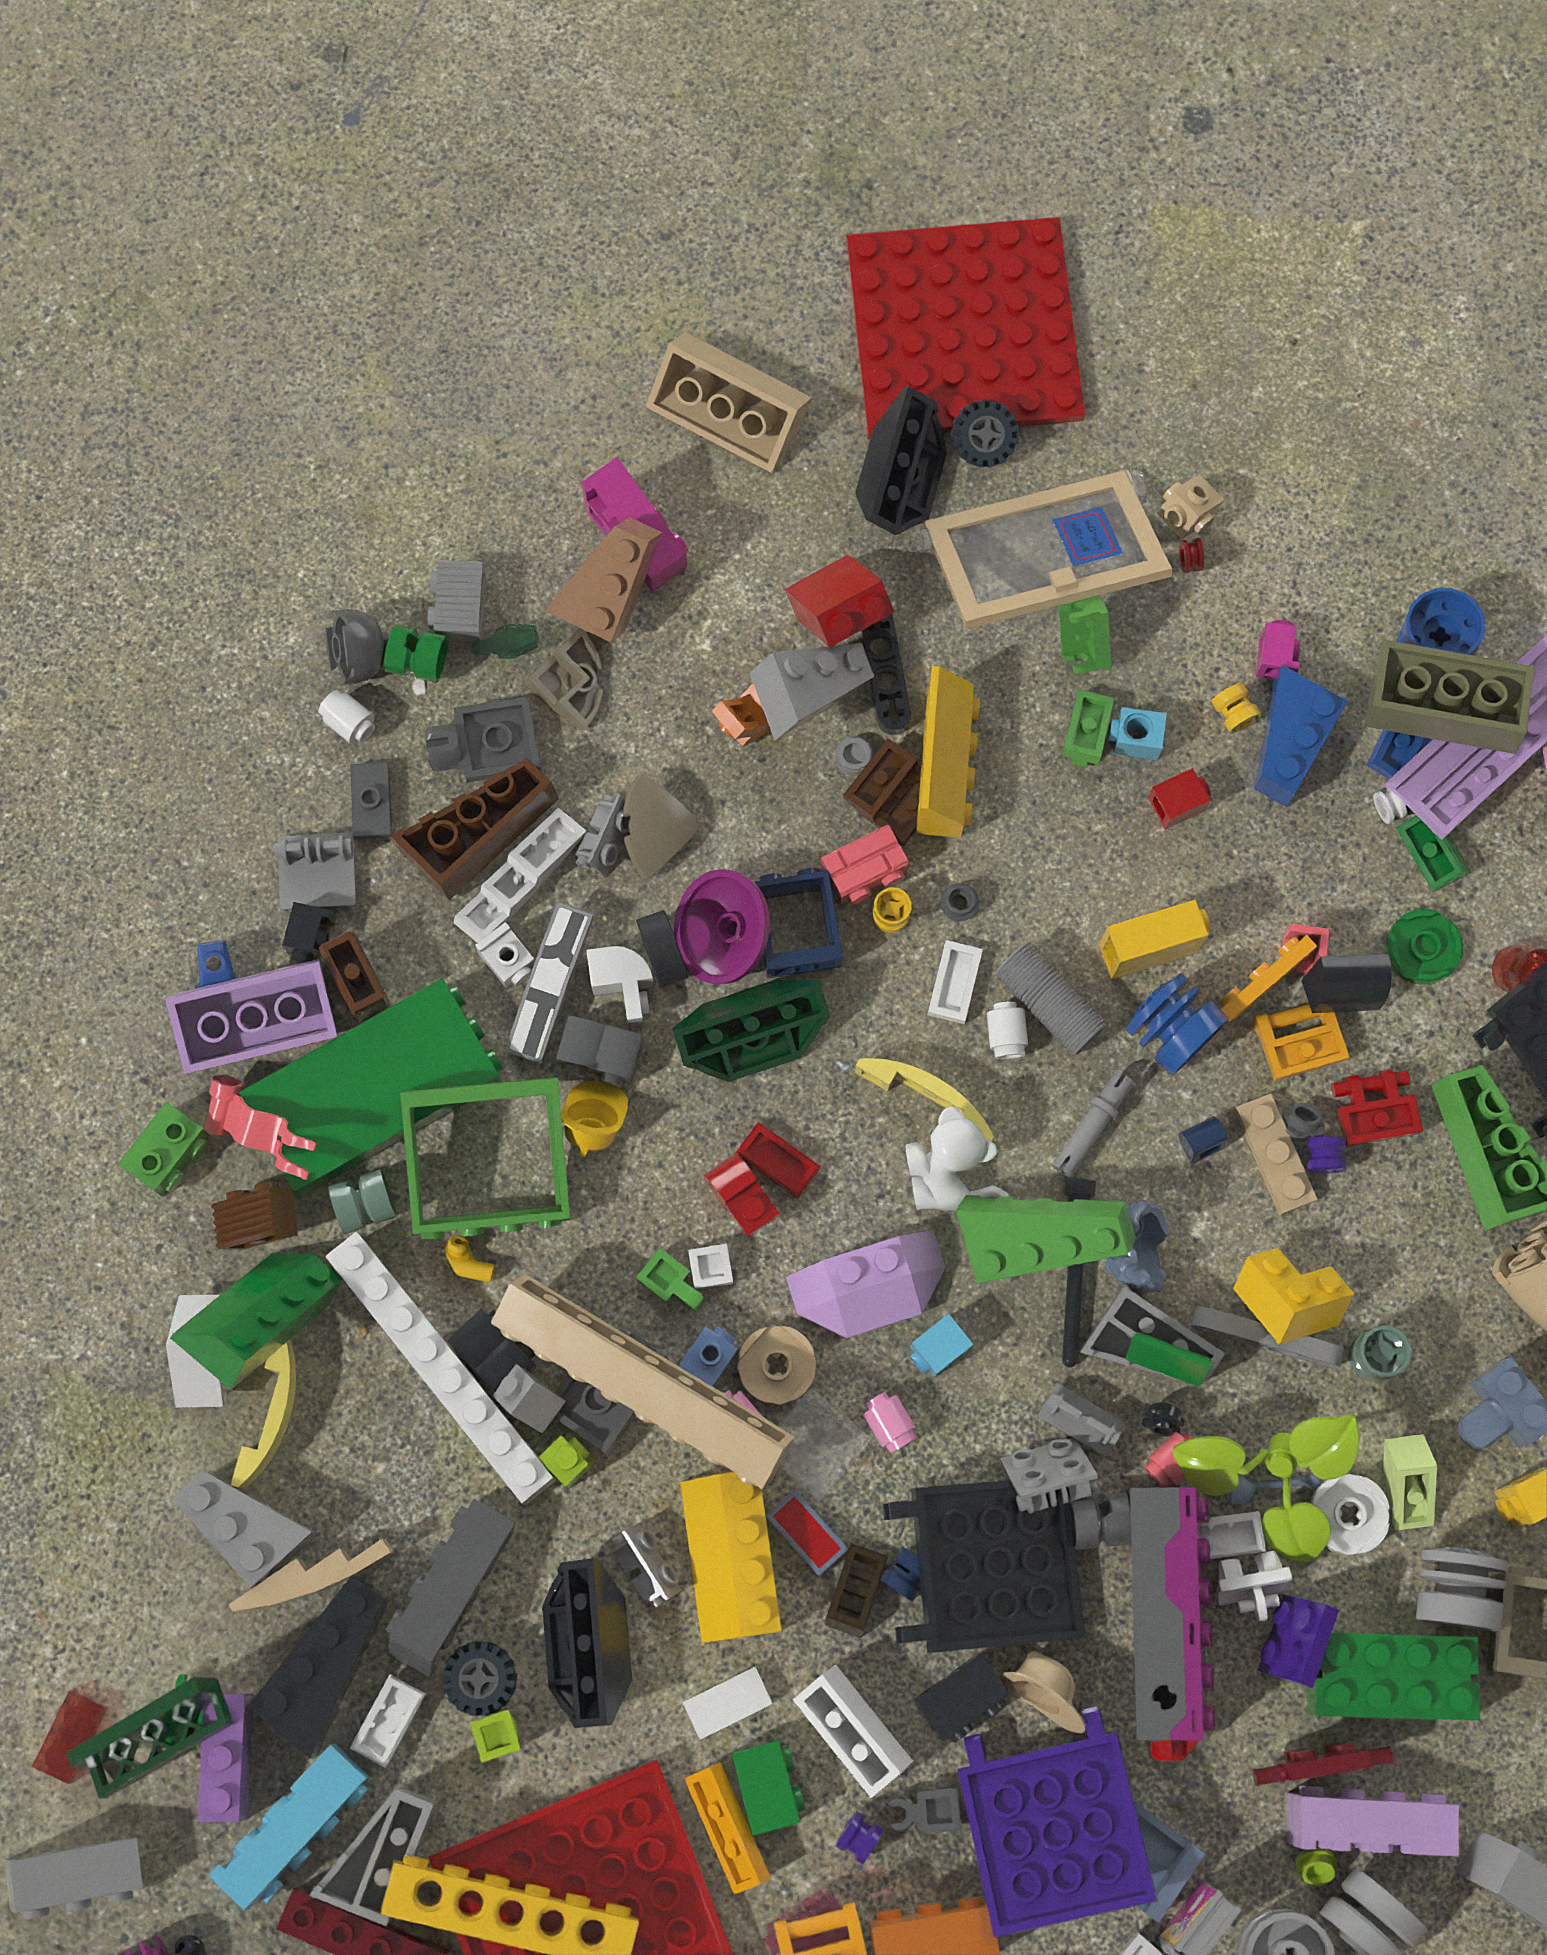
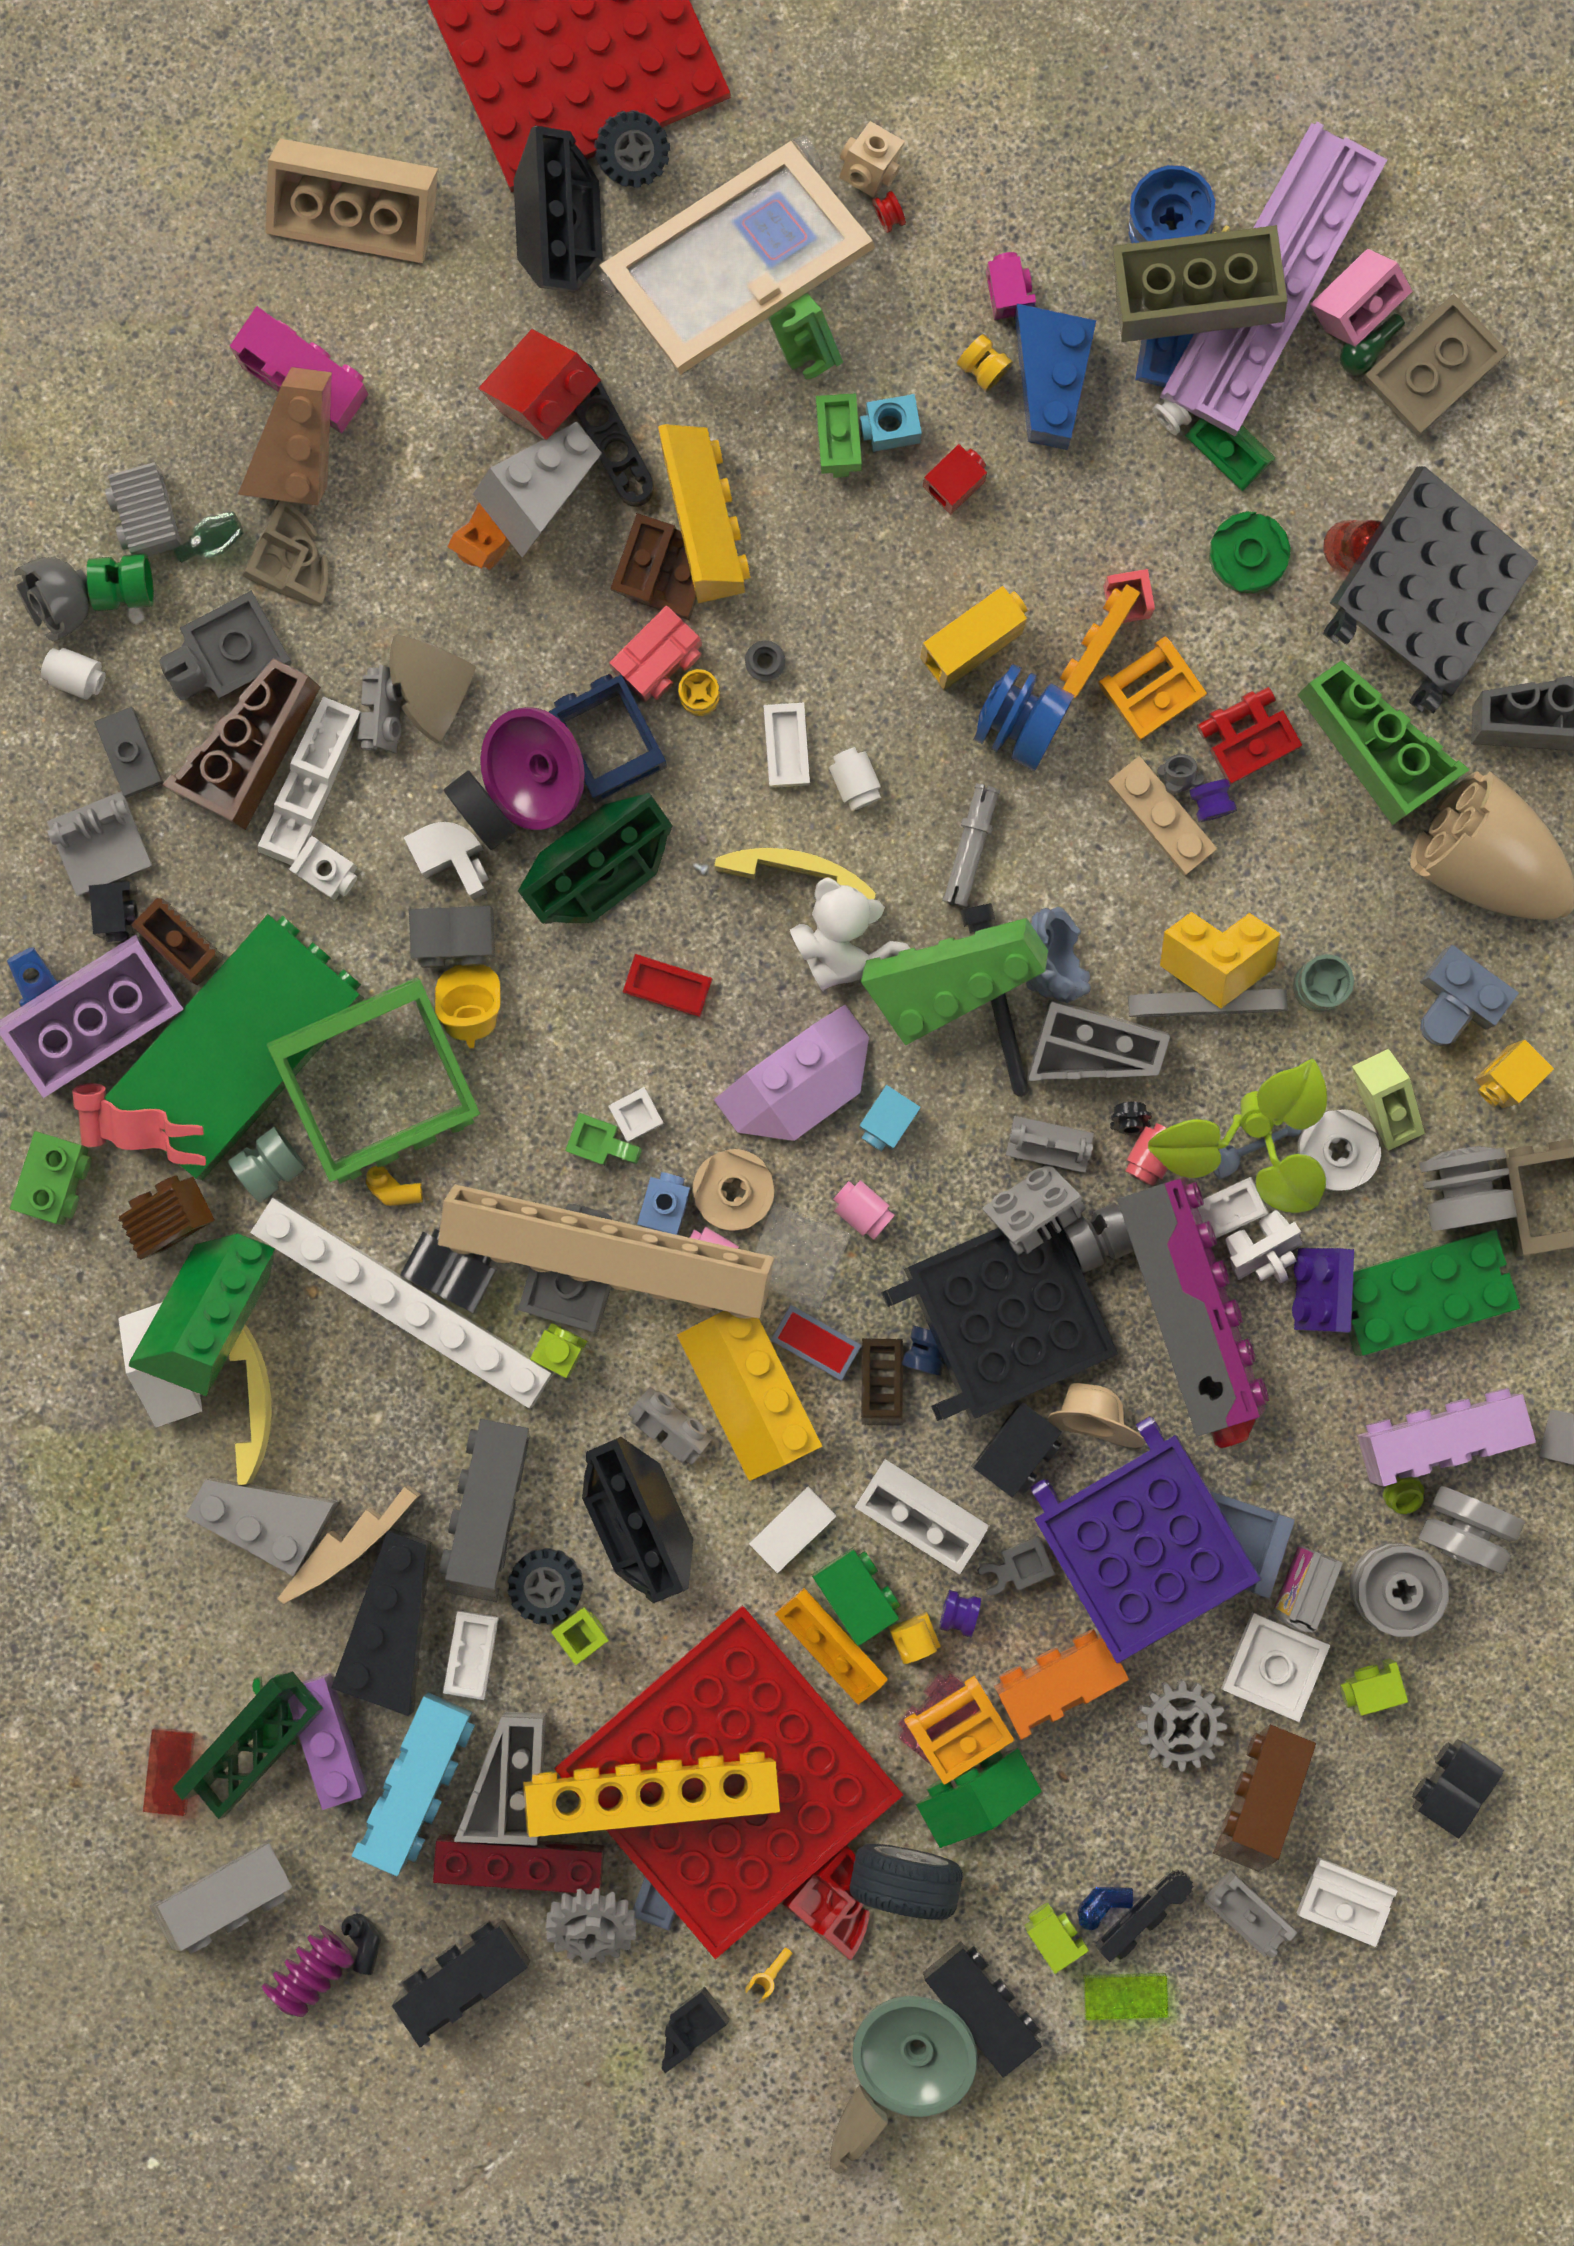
camera: 15 degrees left, 10 degrees up
light grey brick [493,1364,566,1433] -> none
slope [505,902,594,1063] -> none
red brick [703,1153,780,1238] -> none
light grey tile [835,736,873,776] -> none
light grey piece [995,942,1108,1056] -> none
green slope [1126,1331,1212,1386] -> none
dark blue brick [1178,1116,1228,1164] -> none
dark red plate [1252,1741,1394,1786] -> none
black brick [1301,954,1392,1013] -> none
none -> yellow leg [889,1612,941,1664]

